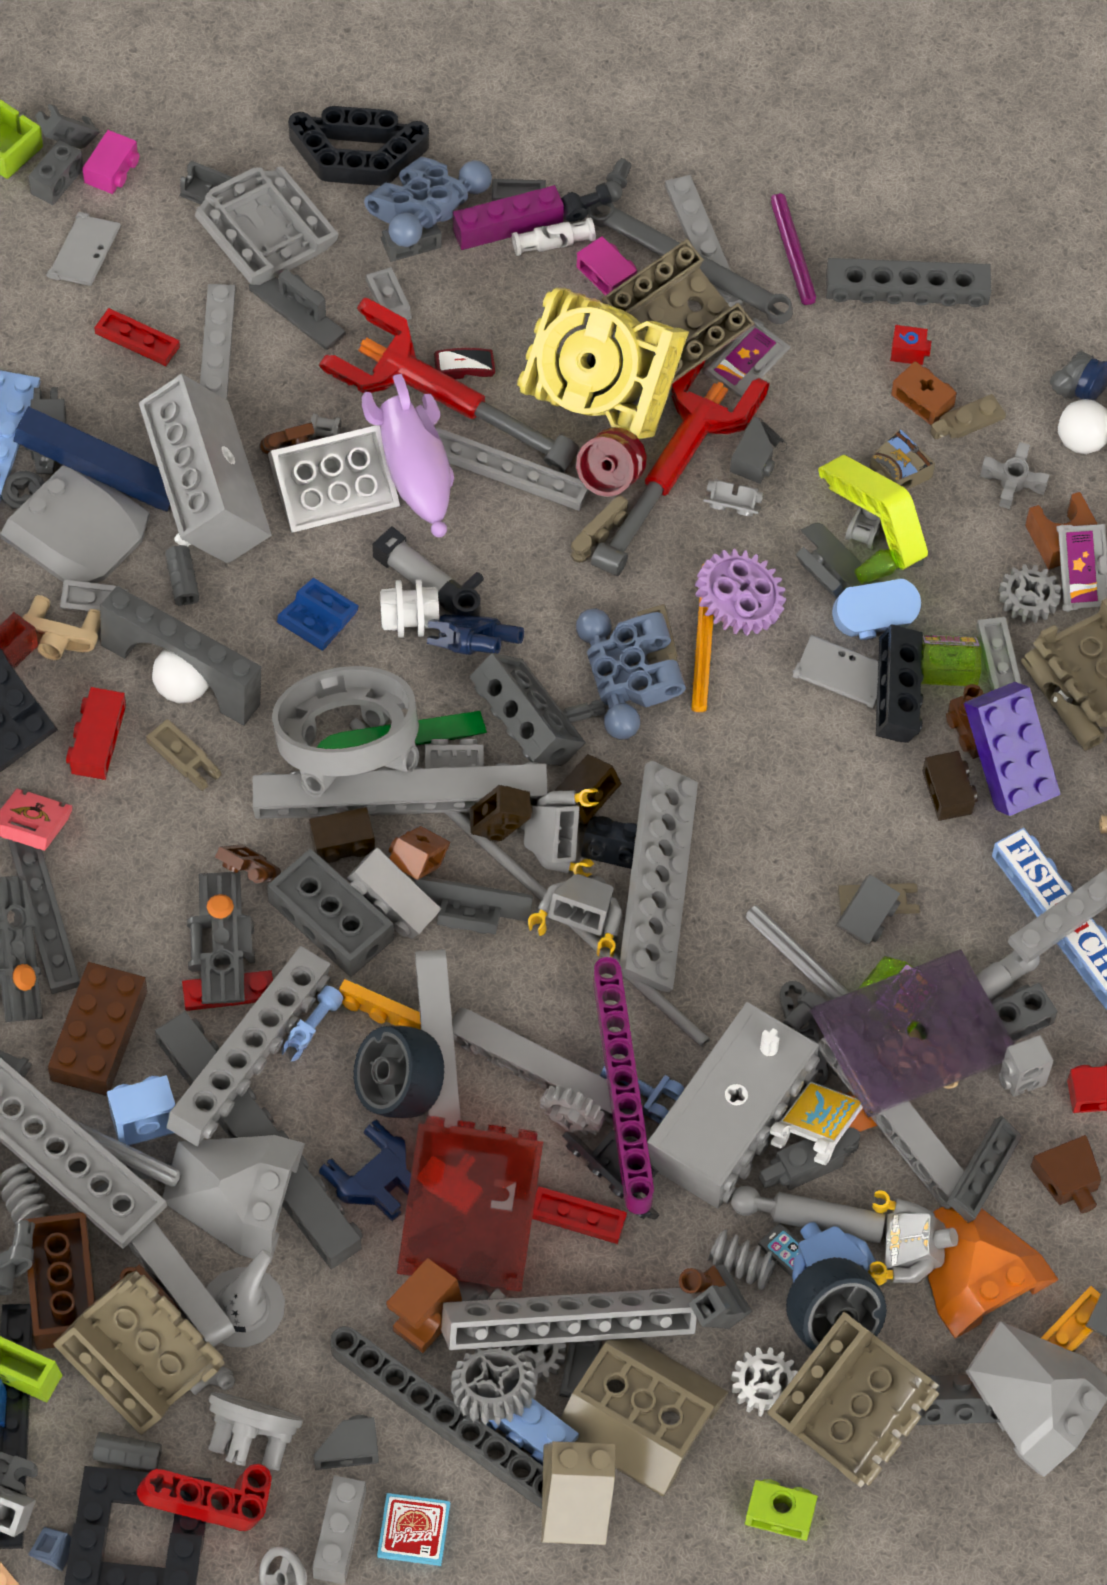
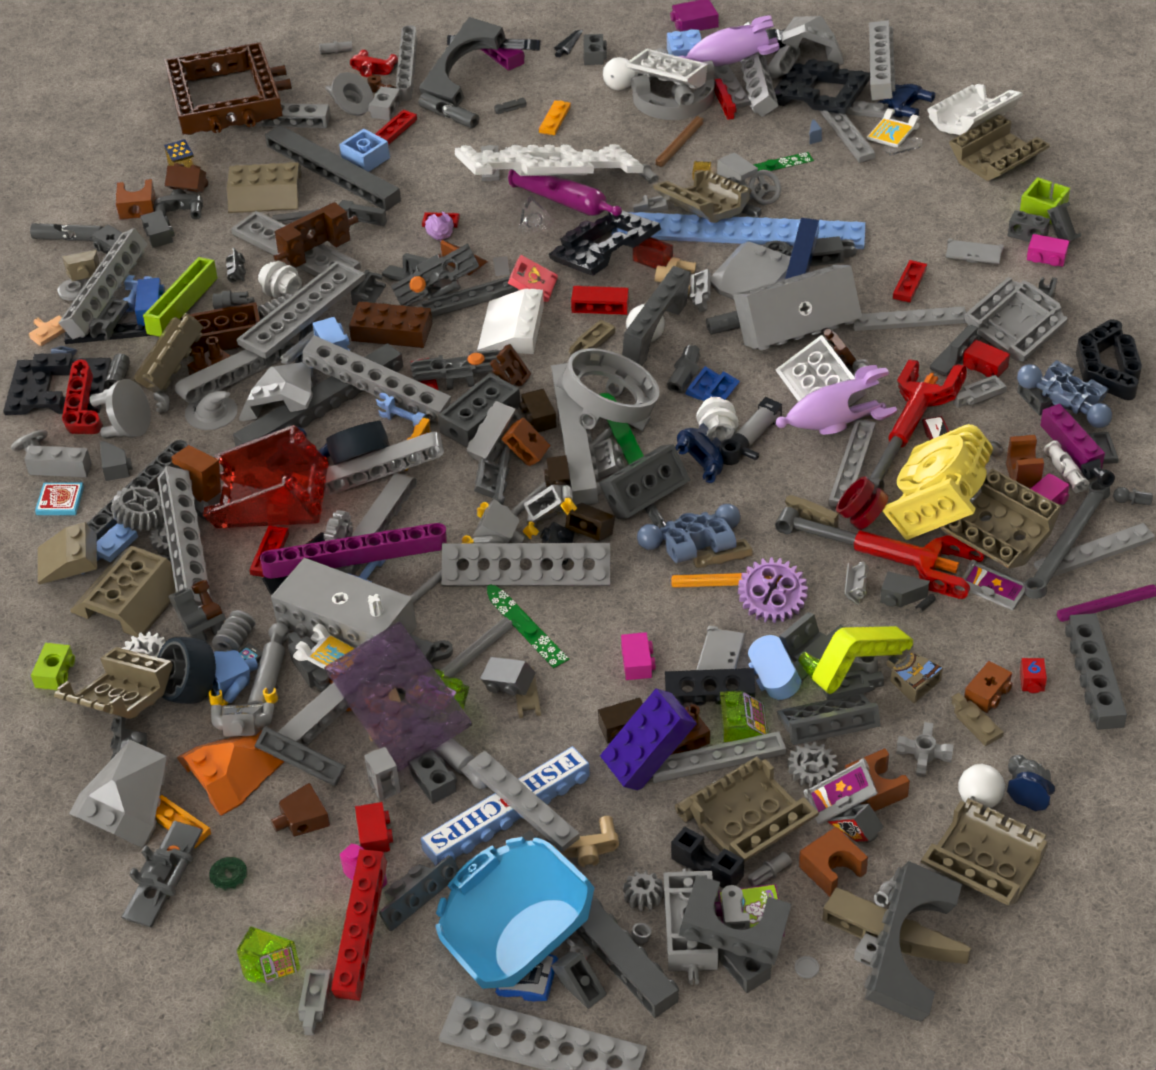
camera: 90 degrees right, 15 degrees down
none -> white slope [477,289,544,354]
none -> green piece [487,584,570,669]
none -> dark pink brick [621,632,656,680]
none -> dark grey piece [667,345,700,393]
none -> dark grey fence [777,693,881,745]
none -> red brick [963,340,1010,378]
none -> light grey hinge [990,440,1003,457]
none -> dark orange piece [1006,435,1044,489]

